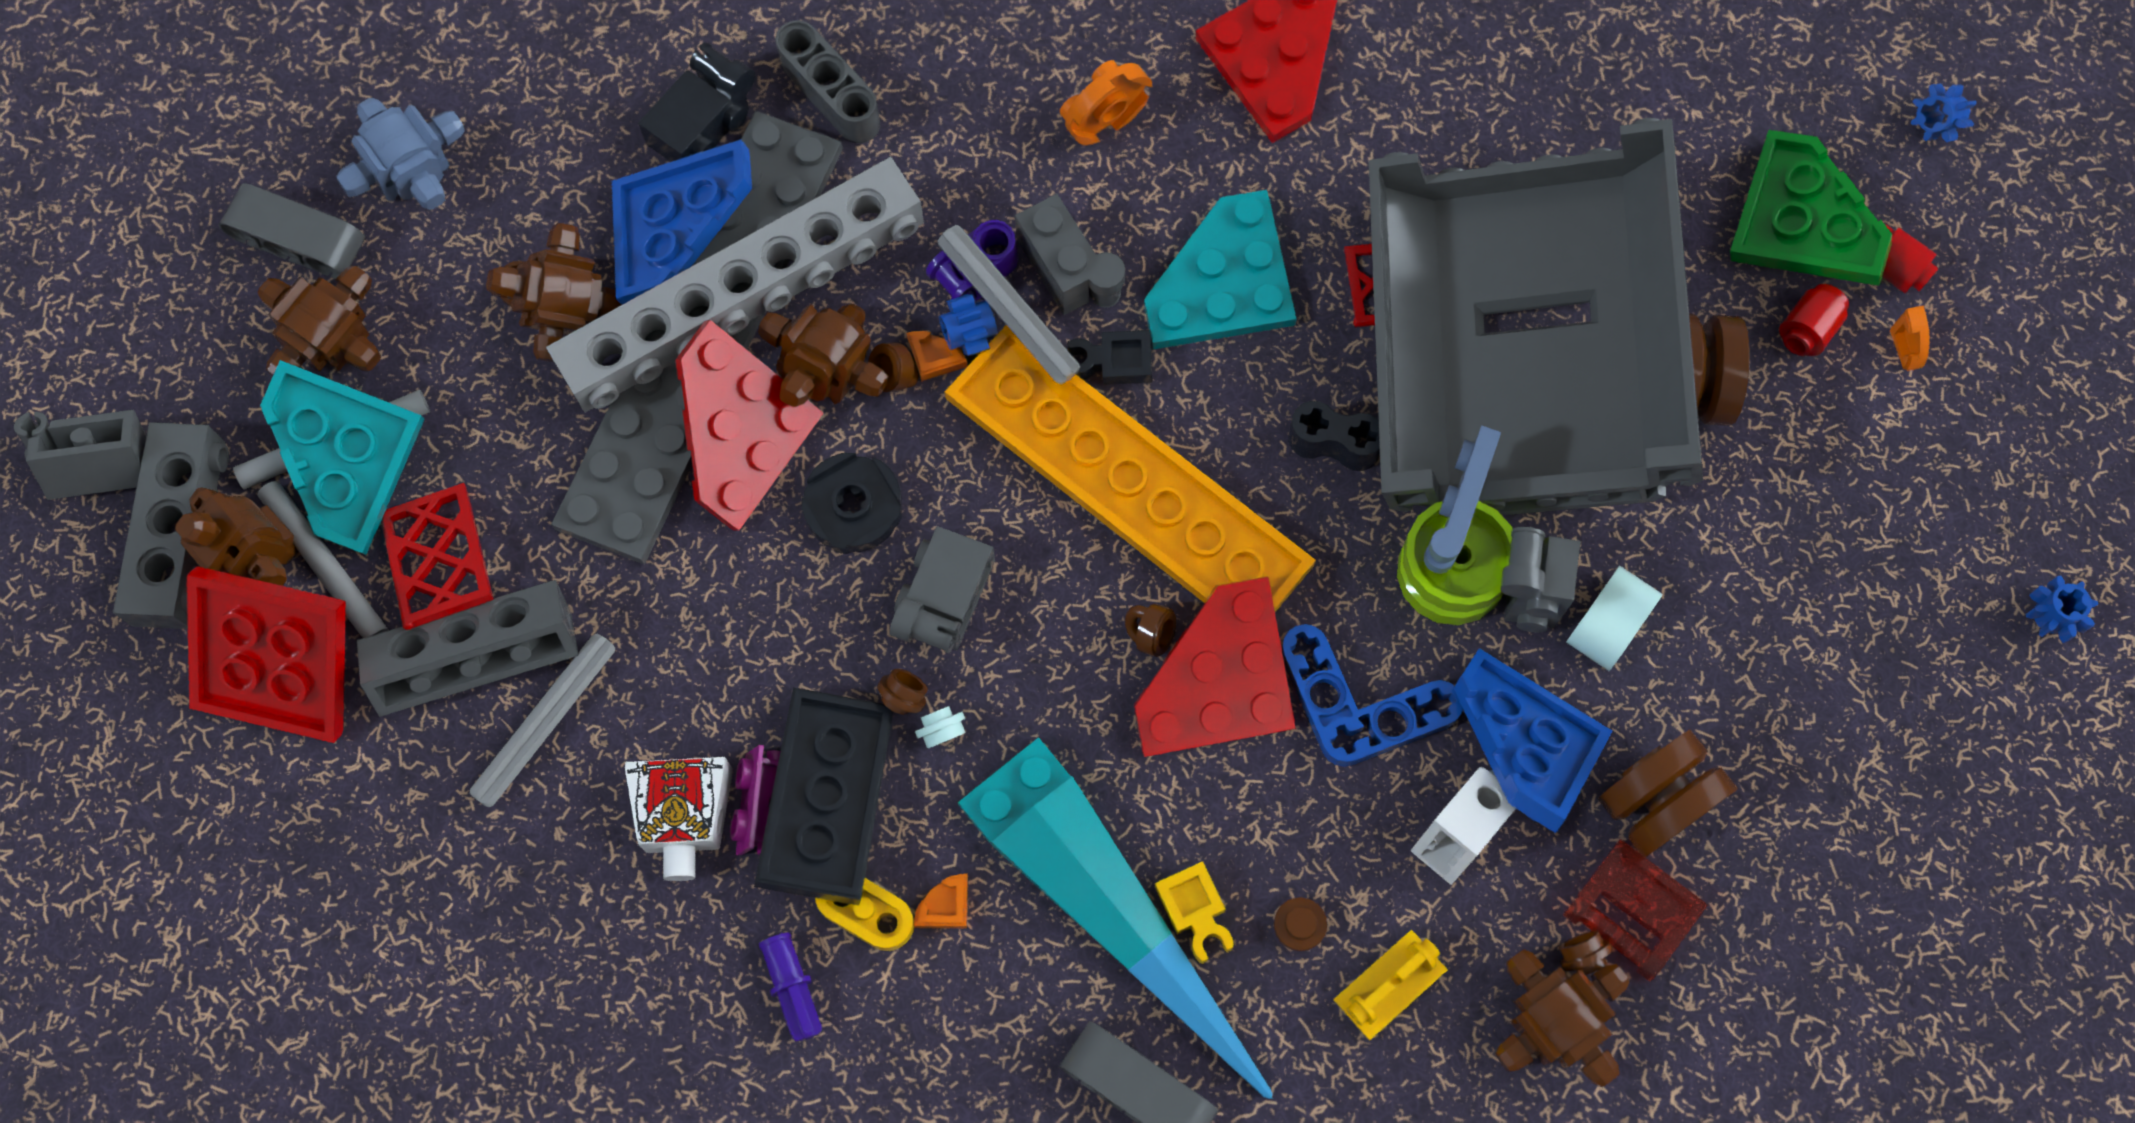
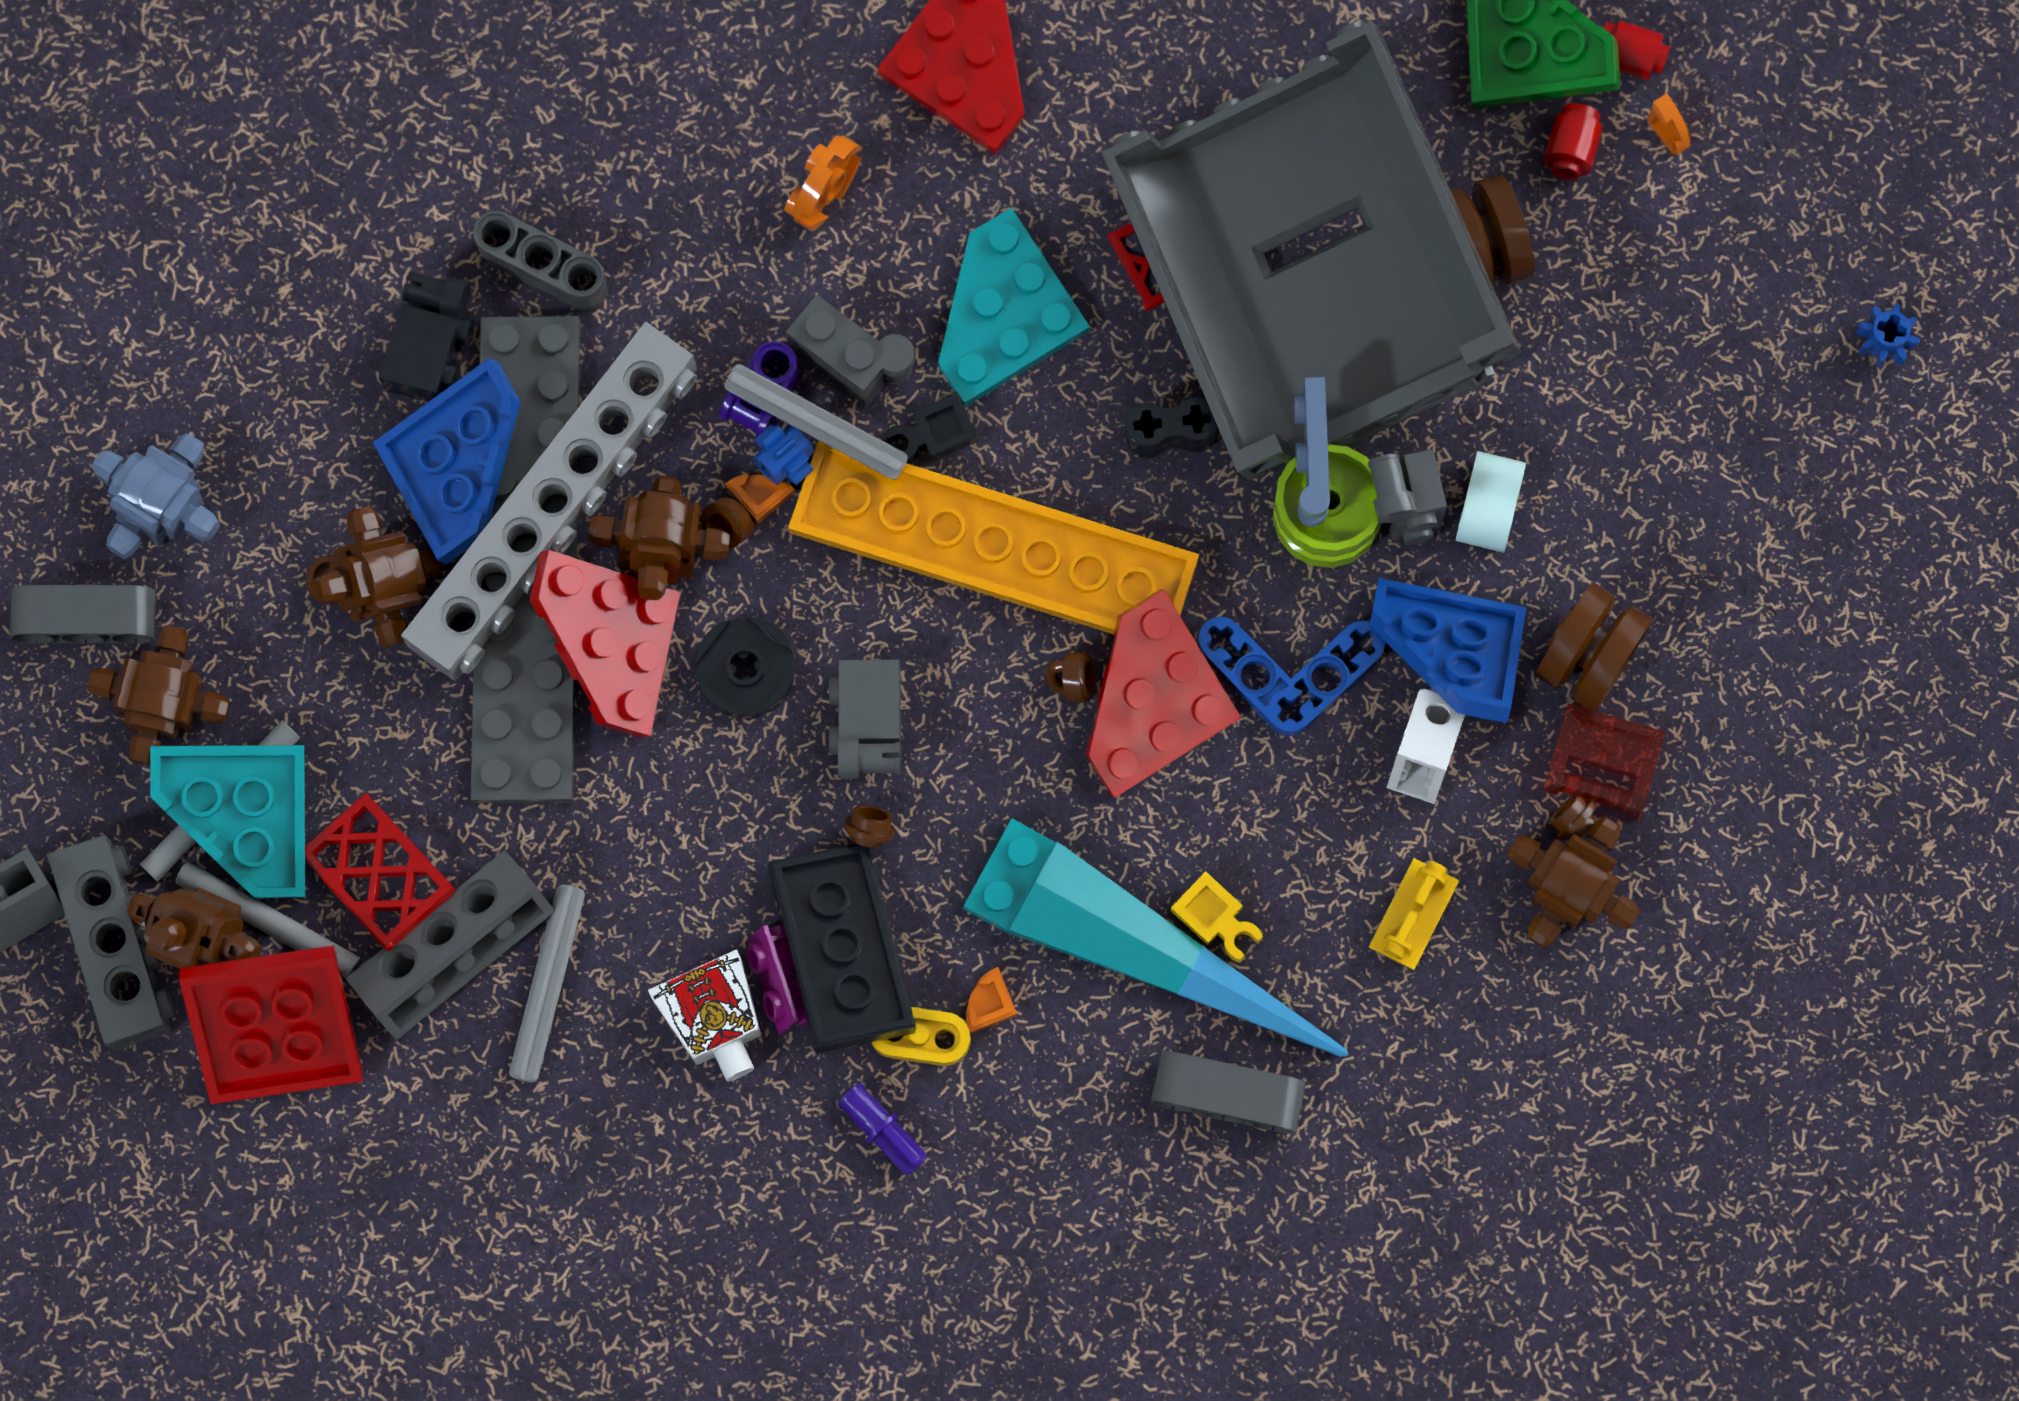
camera: 20 degrees left, 5 degrees up
light aqua plate [915,706,966,748] -> none
reddish brown plate [1274,897,1327,951] -> none

